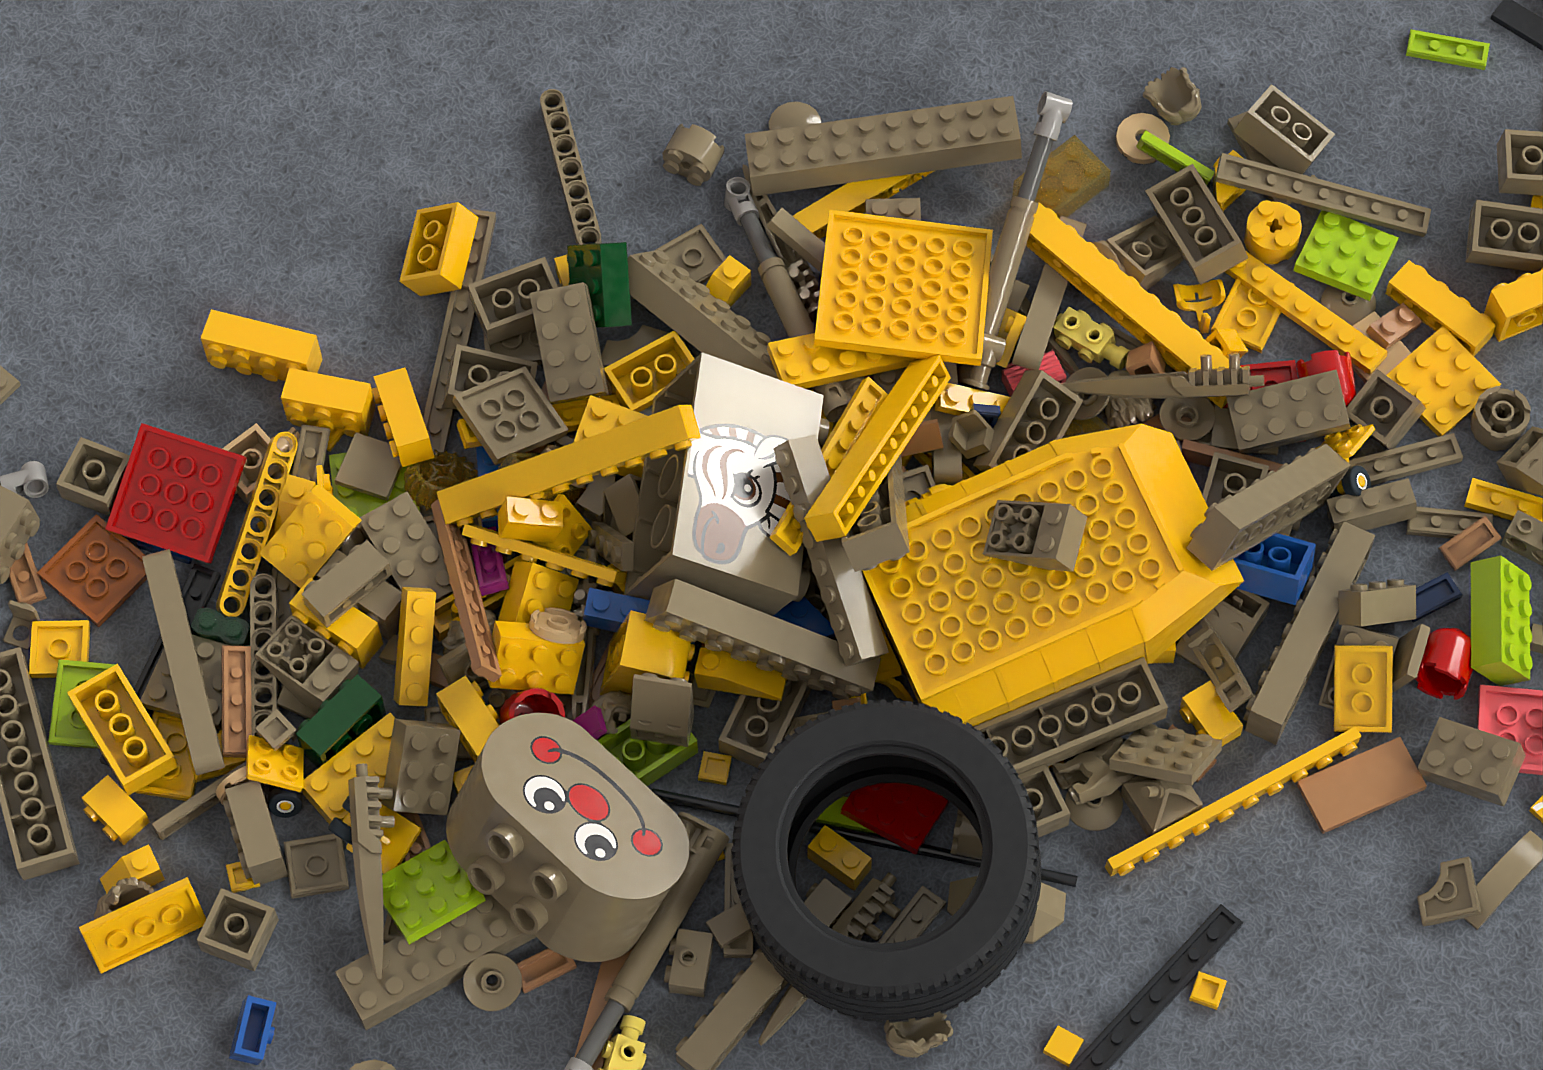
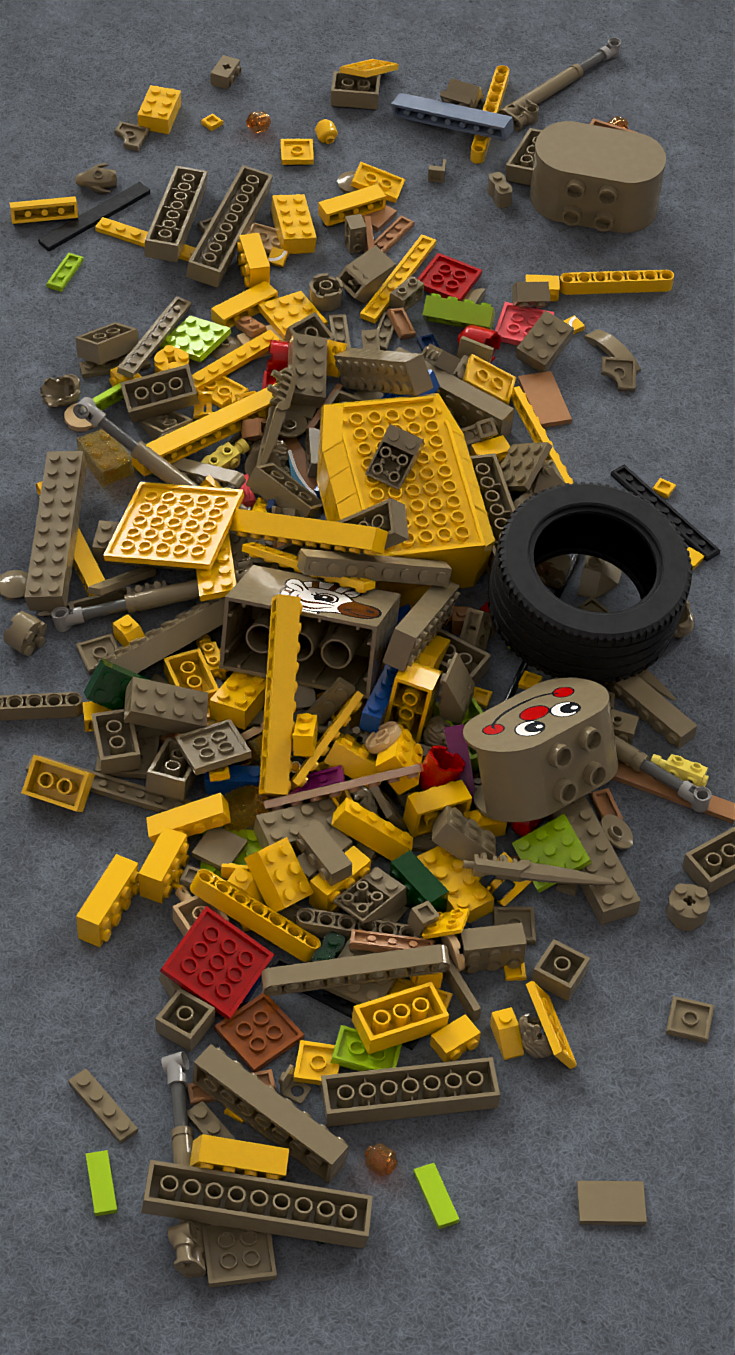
camera: 85 degrees left, 15 degrees down
blue brick [229,995,277,1065] -> none

